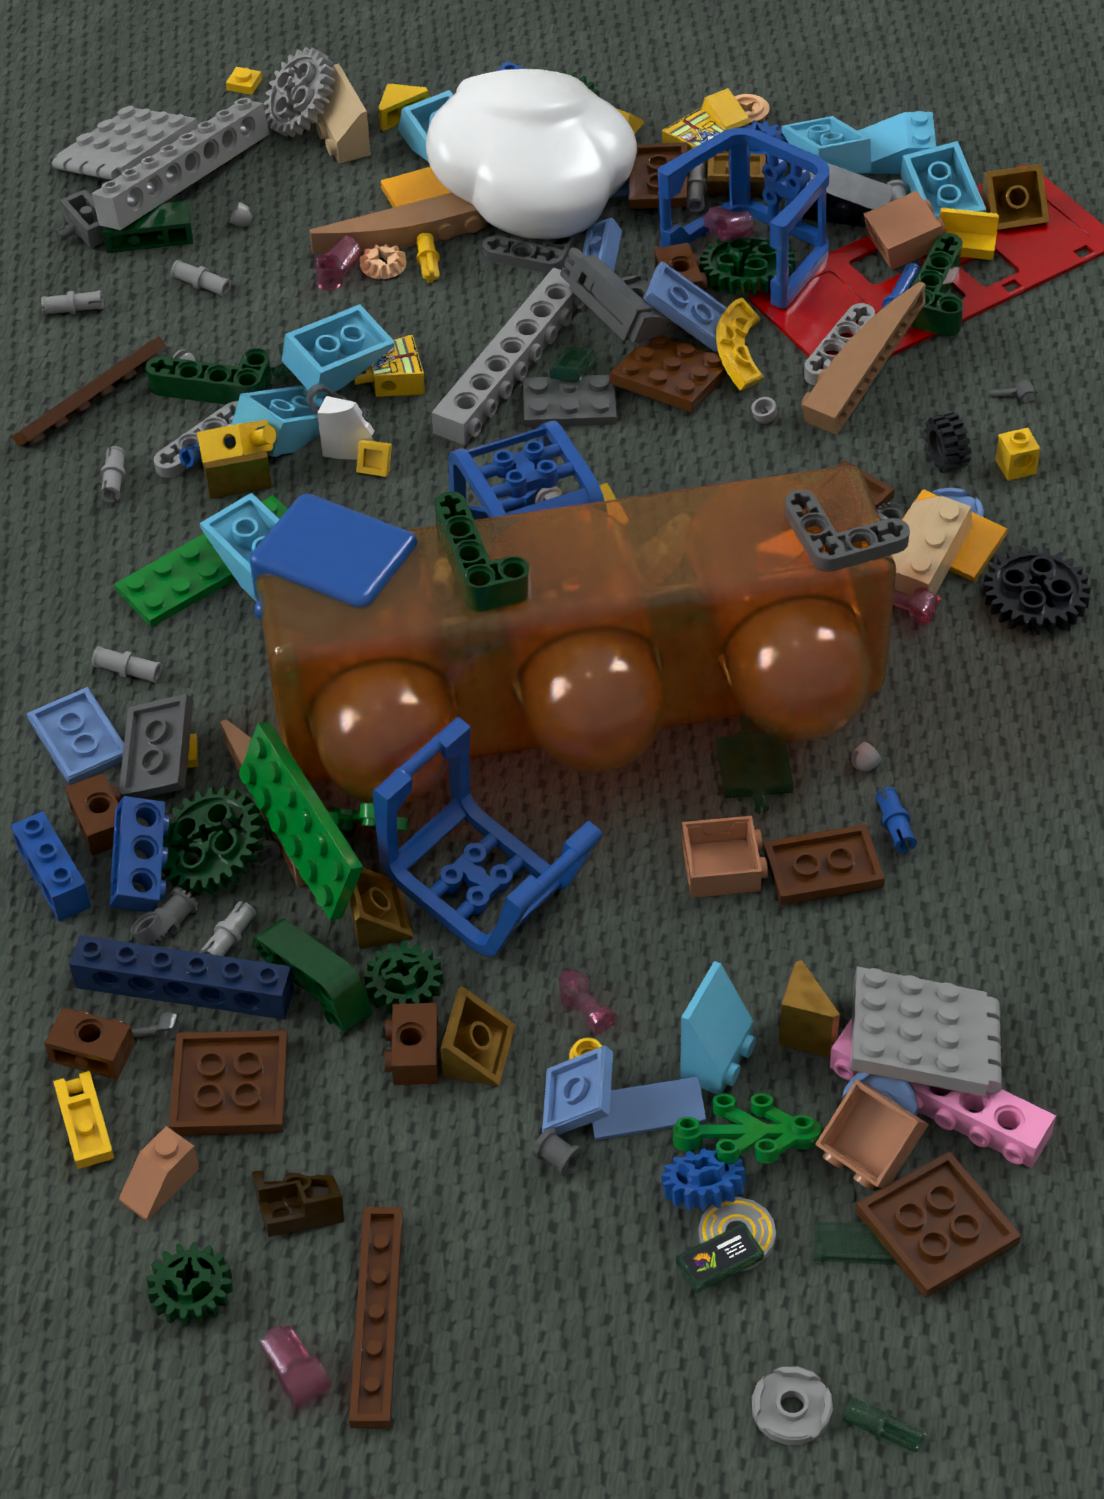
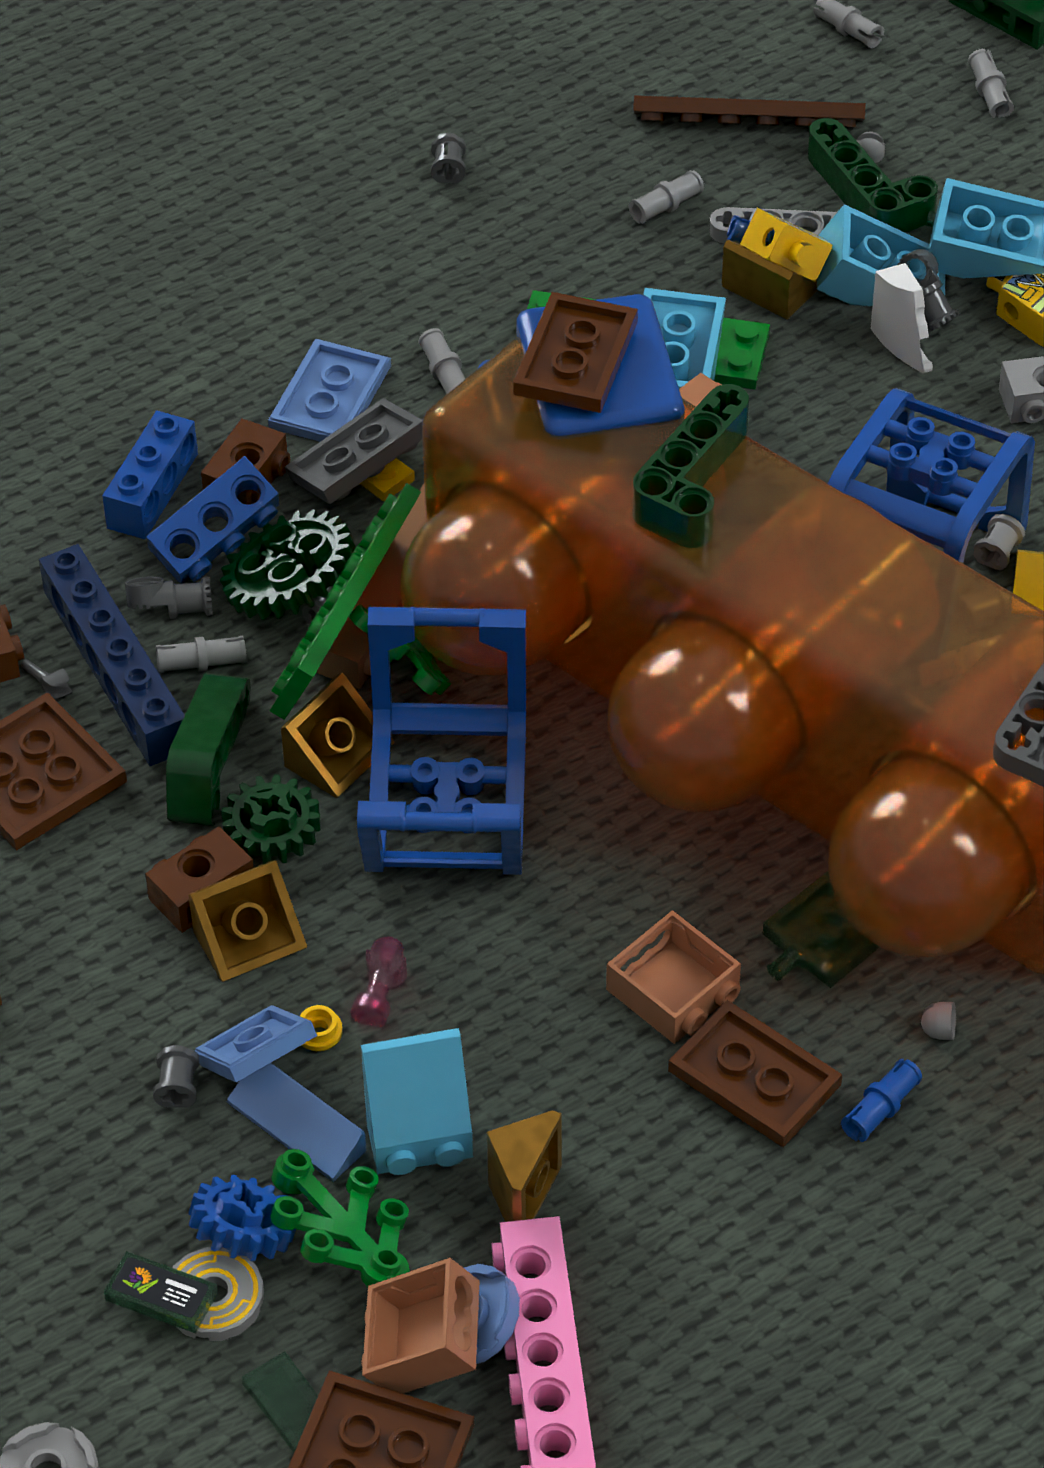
camera: 50 degrees right, 0 degrees up
yellow plate [356,439,392,477] -> none
light grey hinge [850,966,1002,1097] -> none
none -> reddish brown plate [513,292,638,413]

